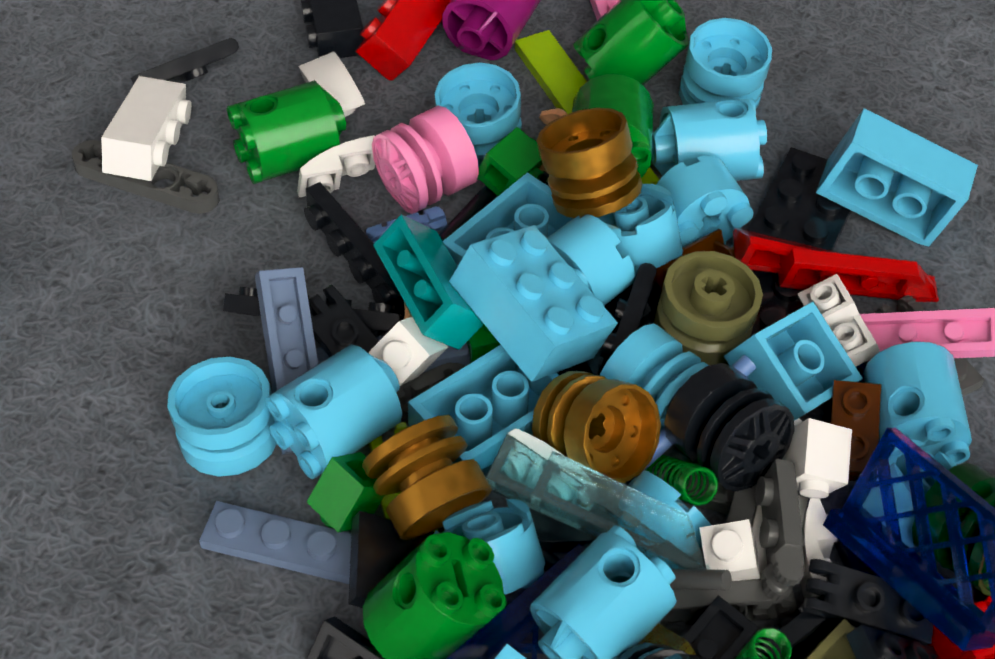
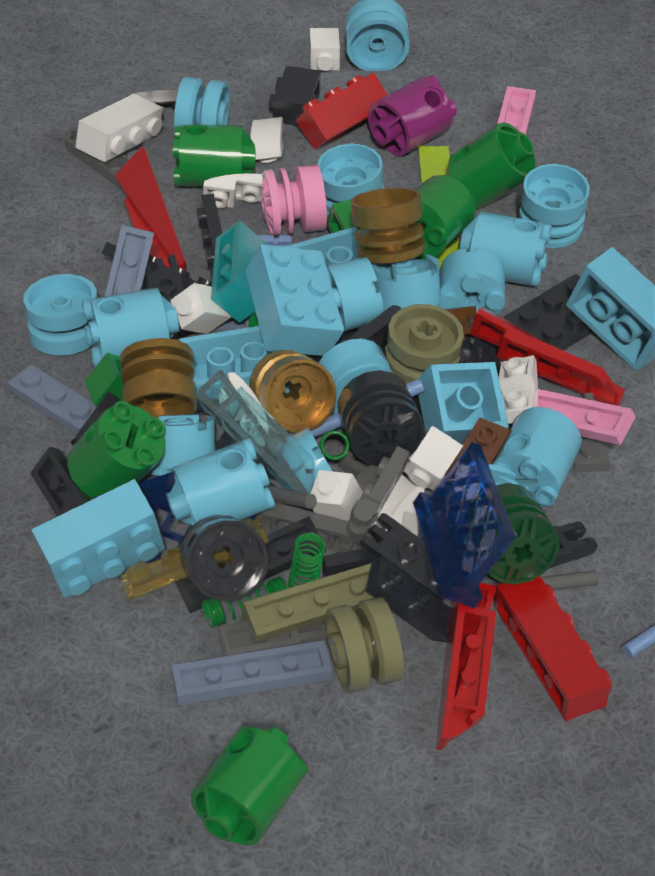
camera: 25 degrees right, 5 degrees down
none -> red wedge [115,147,186,270]
none -> medium azure wheel [174,76,230,135]

